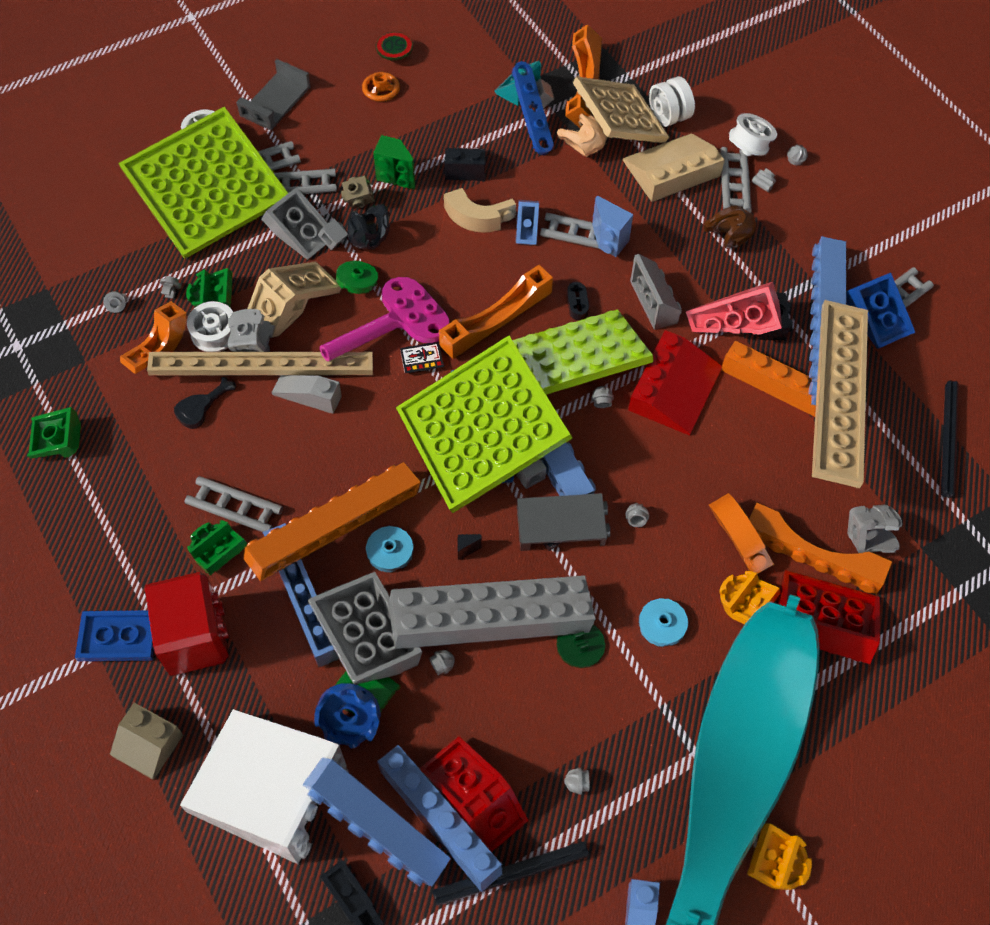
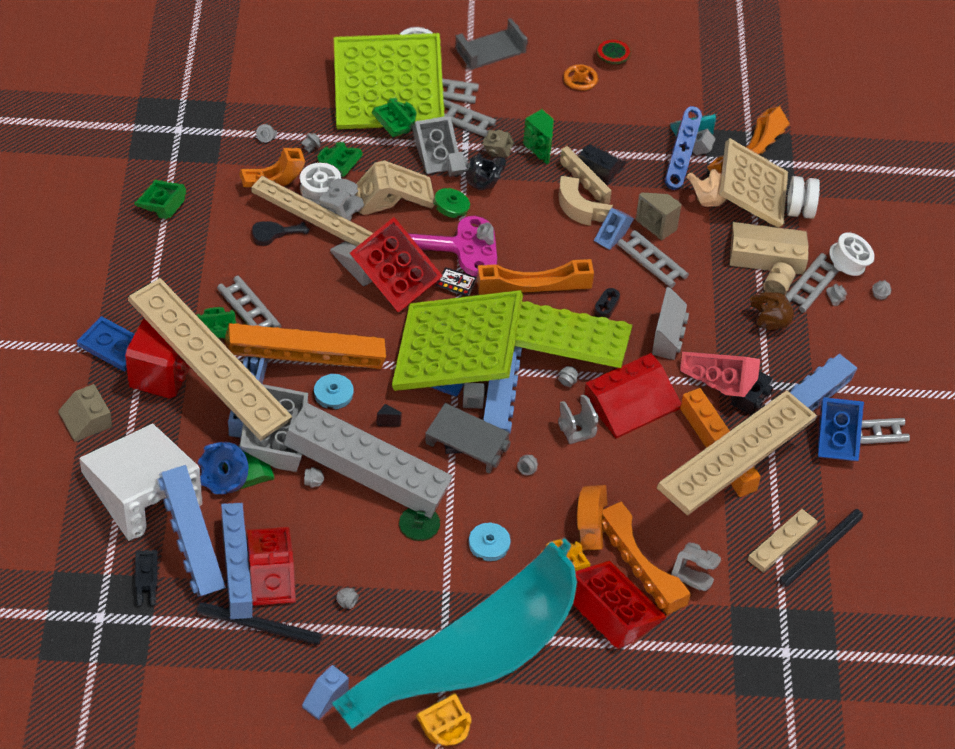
camera: 30 degrees right, 10 degrees down
medium blue slope [592,196,633,257] -> none
none -> tan plate [128,278,292,441]
none -> red slope [349,217,443,313]
none -> green slope [371,98,417,137]
none -> light grey plate [477,222,494,245]
none -> light grey piece [558,395,598,444]
none -> tan plate [560,146,612,204]
none -> dark tan slope [635,193,681,241]
none -> tan plate [748,509,818,573]
none -> tan wheel [763,262,795,295]

